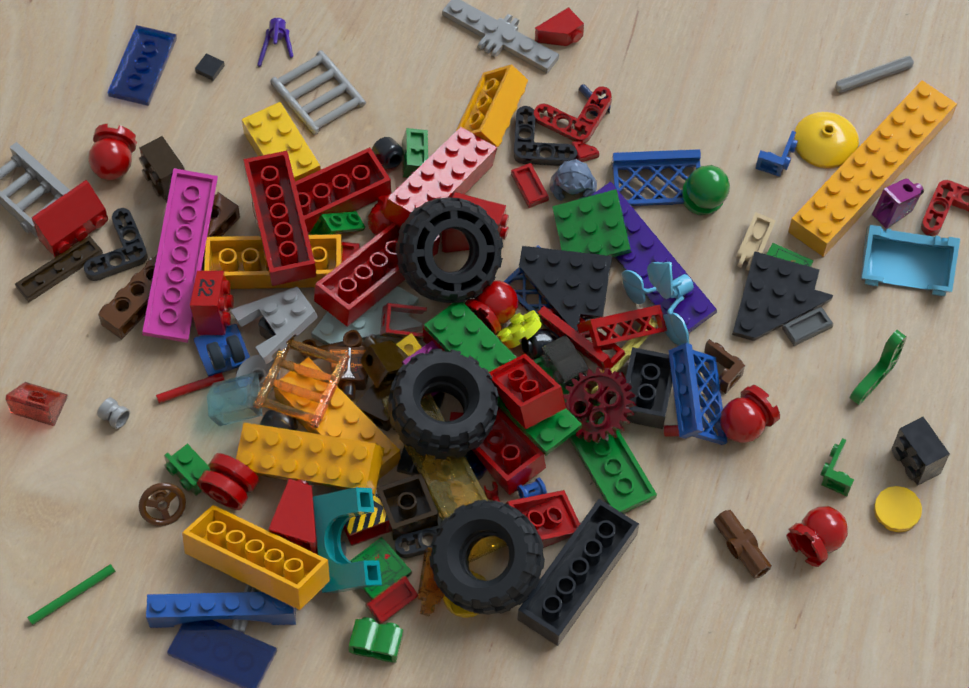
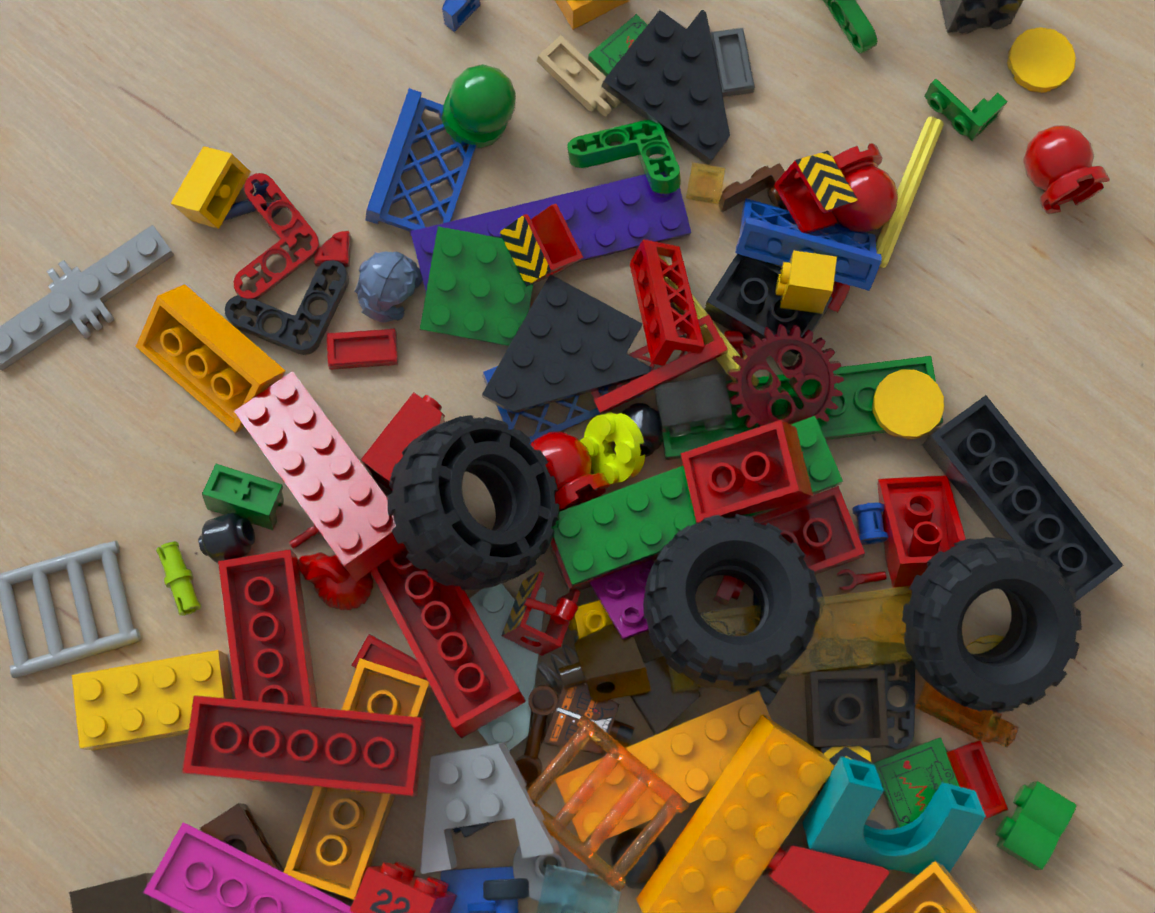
camera: 70 degrees left, 15 degrees up
green bracket [311,211,366,235] -> none
red slope [535,7,584,46] -> none
medium azure plant [621,262,694,346] -> none
reddish brown piece [713,509,772,579] -> none
none -> lime pin [156,541,201,616]
none -> yellow brick [171,146,251,229]
none -> piece [500,204,583,287]
none -> red hand [523,597,578,625]
none -> green beam [567,120,681,194]
none -> clear yellow plate [686,162,726,204]
none -> piece [774,151,857,234]
none -> yellow brick [776,250,837,314]
none -> yellow tile [872,369,944,439]
none -> light yellow axle [876,117,944,268]

